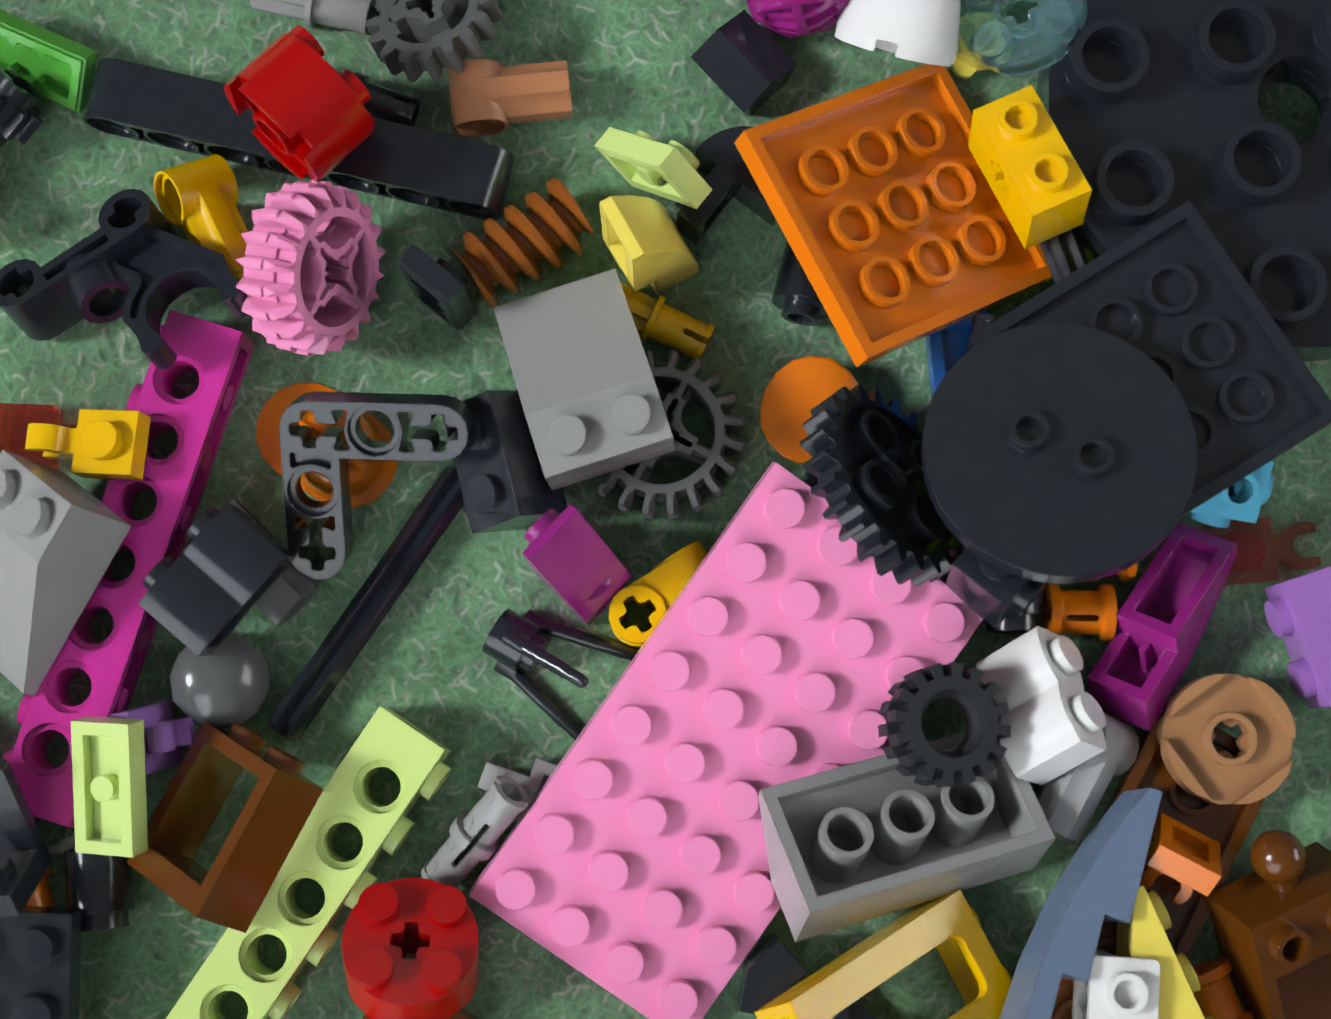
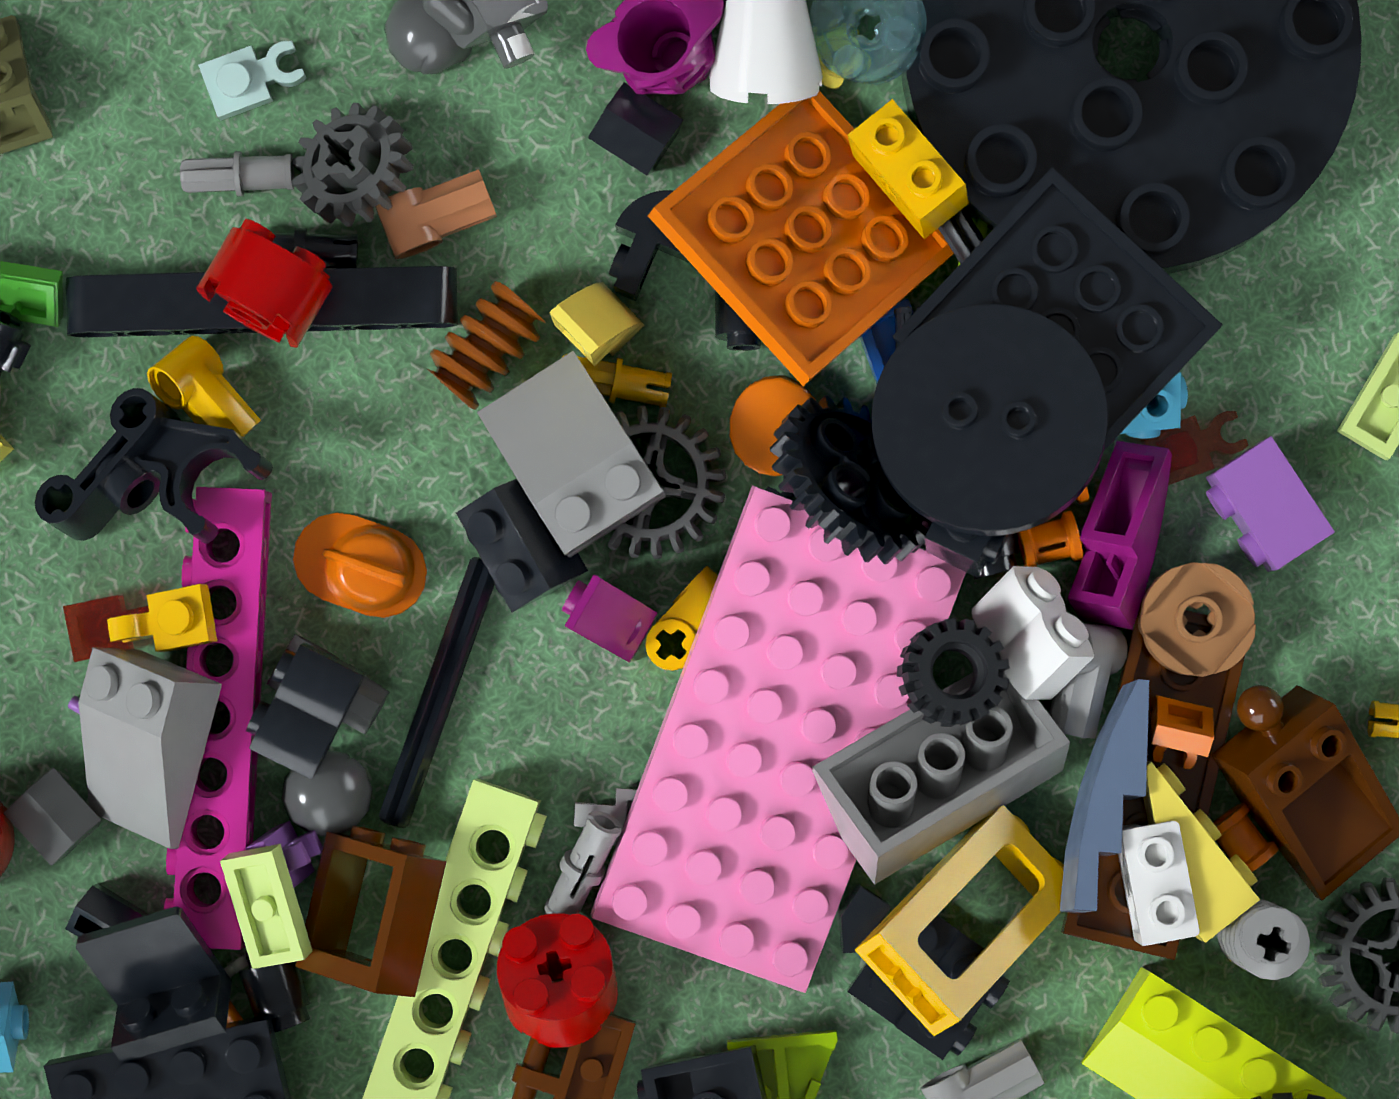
camera: 10 degrees left, 5 degrees up
bright pink gear [235,180,386,356] -> none
black beam [279,391,474,580] -> none
black plate [399,244,475,330] -> none
black plant [483,608,639,740] -> none
yellowish green plate [594,127,713,209] -> none

